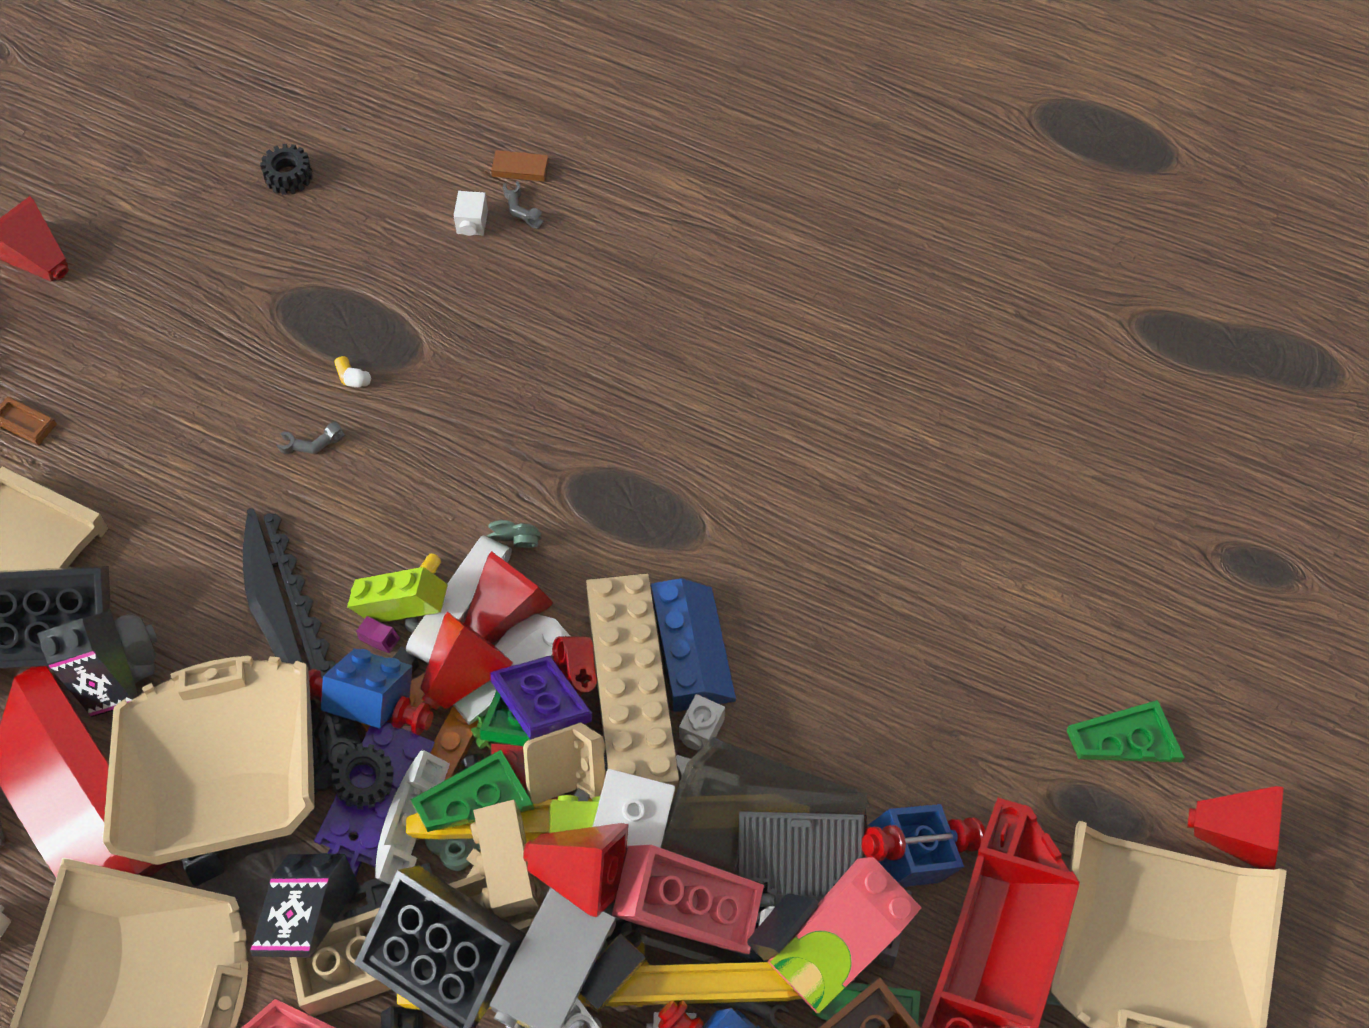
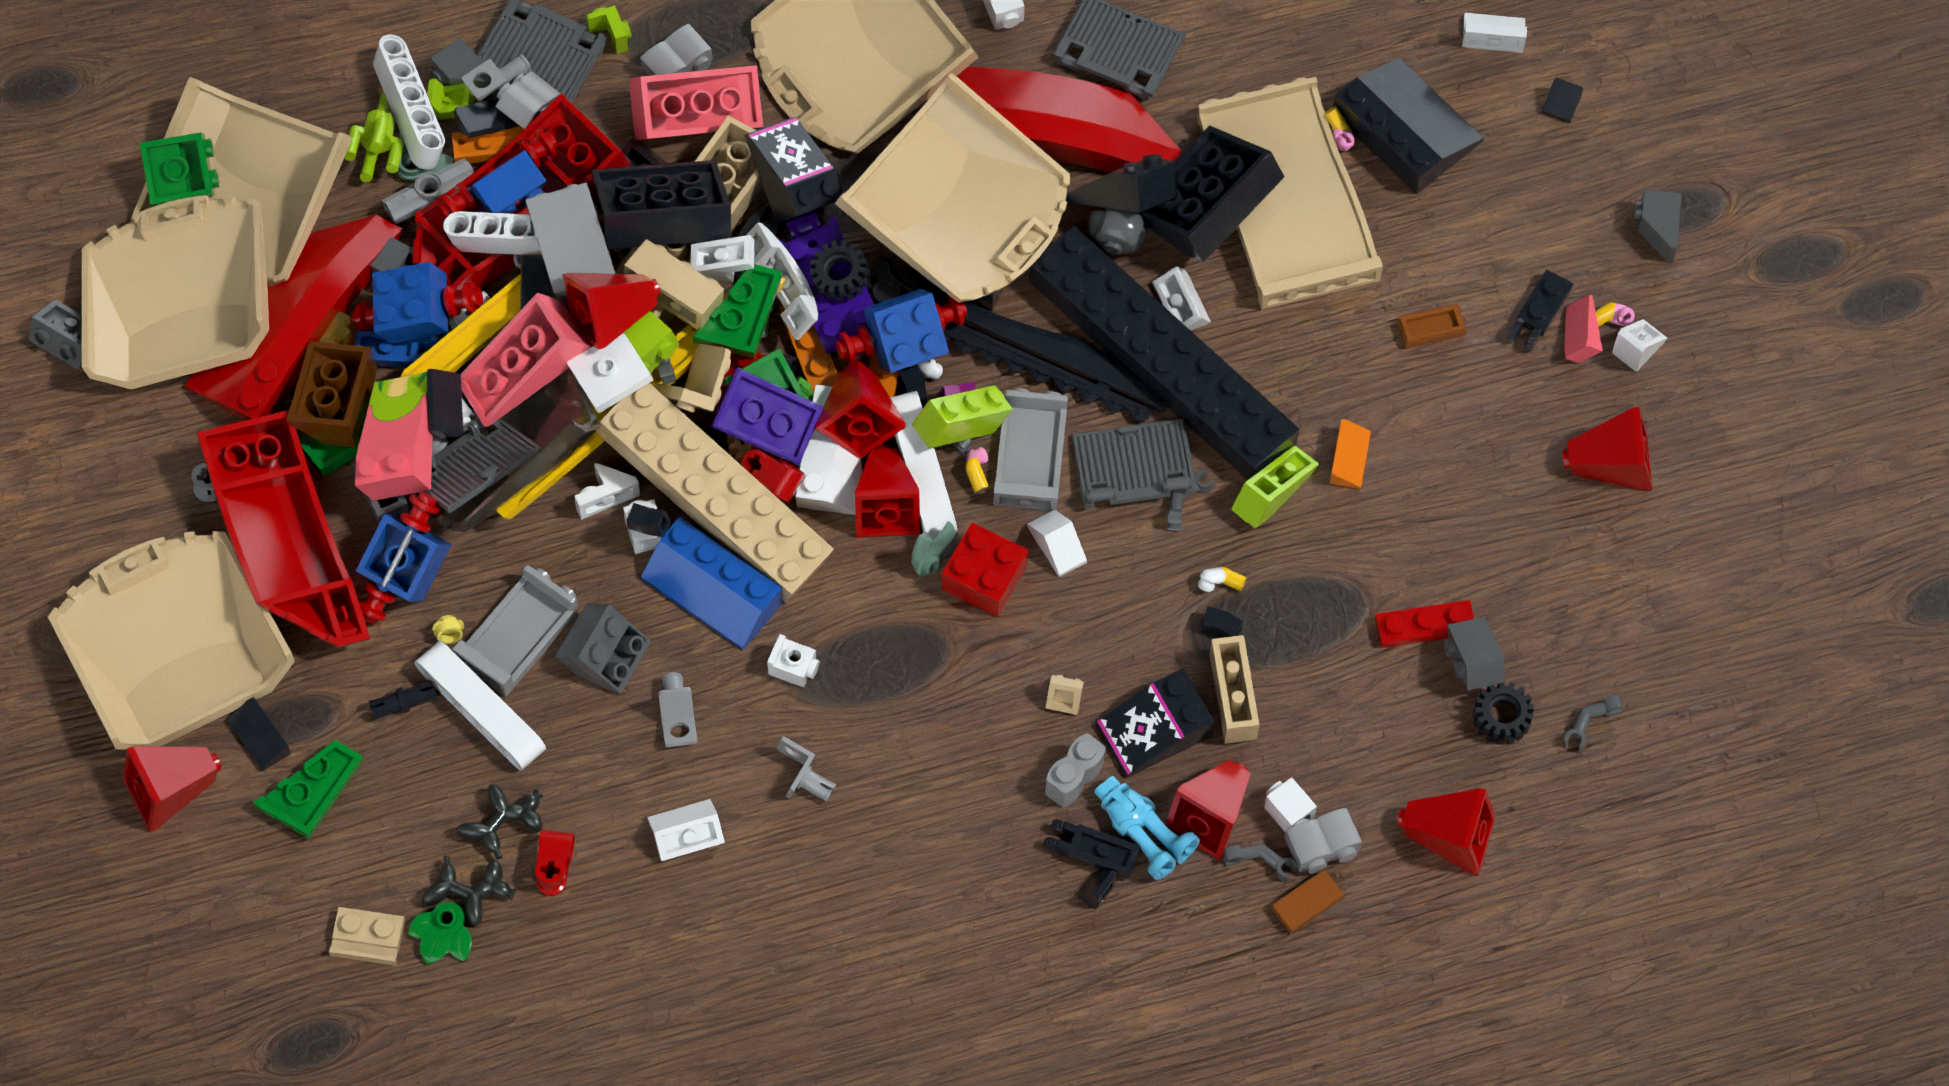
camera: 135 degrees right, 5 degrees up
none -> black slope [227,697,291,771]
none -> tan plate [329,907,405,966]
none -> black pin [368,680,437,721]
none -> green plate [408,901,472,965]
none -> white beam [415,641,546,771]
none -> pearl dark grey piece [422,856,516,927]
none -> light yellow plate [432,615,464,644]
none -> light grey panel [453,564,579,697]
none -> pearl dark grey piece [456,784,543,860]
none -> red piece [535,829,575,896]
none -> dark grey slope [555,603,651,694]
none -> black piece [627,503,671,537]
none -> white panel [647,799,725,861]
none -> light grey bracket [658,672,698,747]
none -> white slope [690,235,755,283]
none -> white brick [767,634,820,688]
none -> light grey bracket [776,736,836,802]
none -> red brick [941,522,1029,617]
none -> light grey panel [993,388,1068,512]
none -> white slope [1027,510,1087,577]
none -> black brick [1029,226,1300,480]
none -> black hinge [1043,819,1140,880]
none -> light grey brick [1045,733,1106,808]
none -> tan tile [1046,675,1084,715]
none -> dark grey window [1071,418,1197,509]
none -> black slope [1077,870,1116,909]
none -> medium azure piece [1094,776,1200,880]
none -> black slope [1096,668,1215,778]
none -> white slope [1152,266,1211,330]
none -> red slope [1165,760,1251,860]
none -> black piece [1201,606,1244,638]
none -> tan brick [1209,635,1259,744]
none -> lime slope [1231,445,1319,529]
none -> light grey brick [1284,808,1362,874]
none -> orange slope [1329,419,1371,489]
none -> red plate [1375,600,1475,648]
none -> red slope [1397,788,1496,876]
none -> dark grey brick [1444,617,1505,690]
none -> dark grey arm [1564,695,1623,752]

